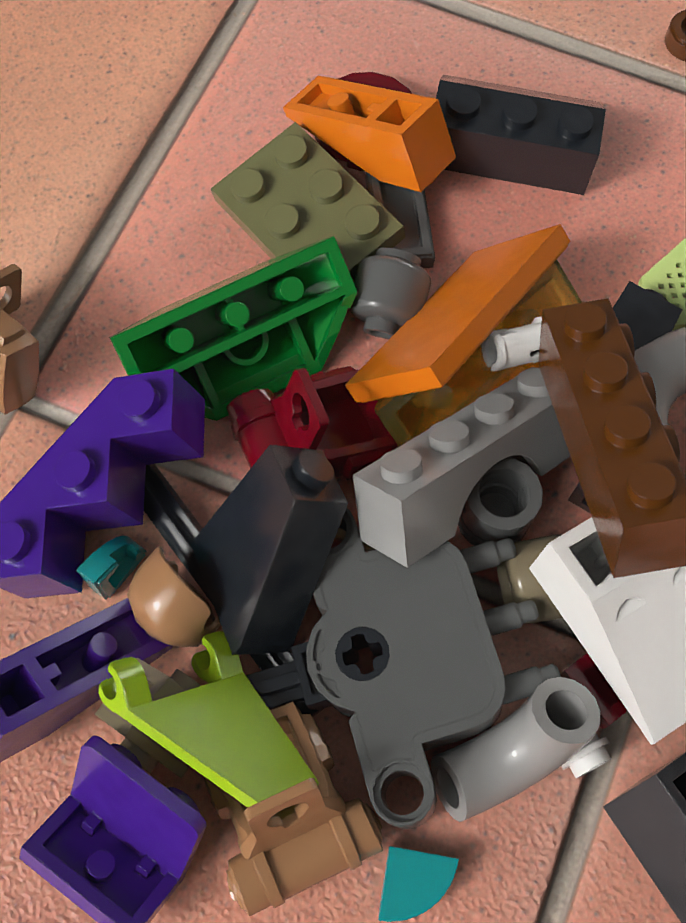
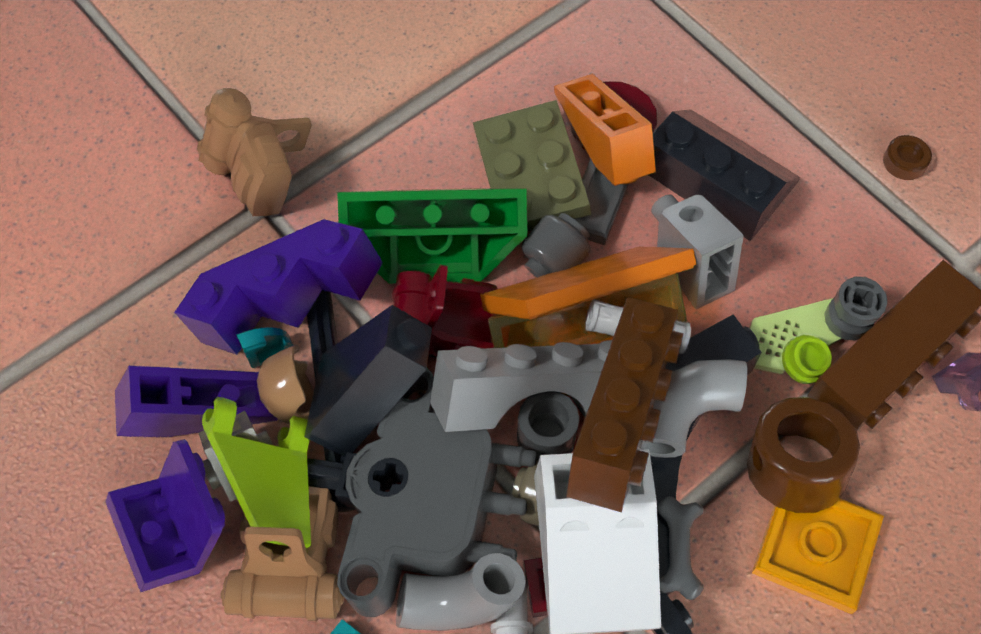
camera: 30 degrees right, 5 degrees down
none -> light grey torso [651,195,744,309]

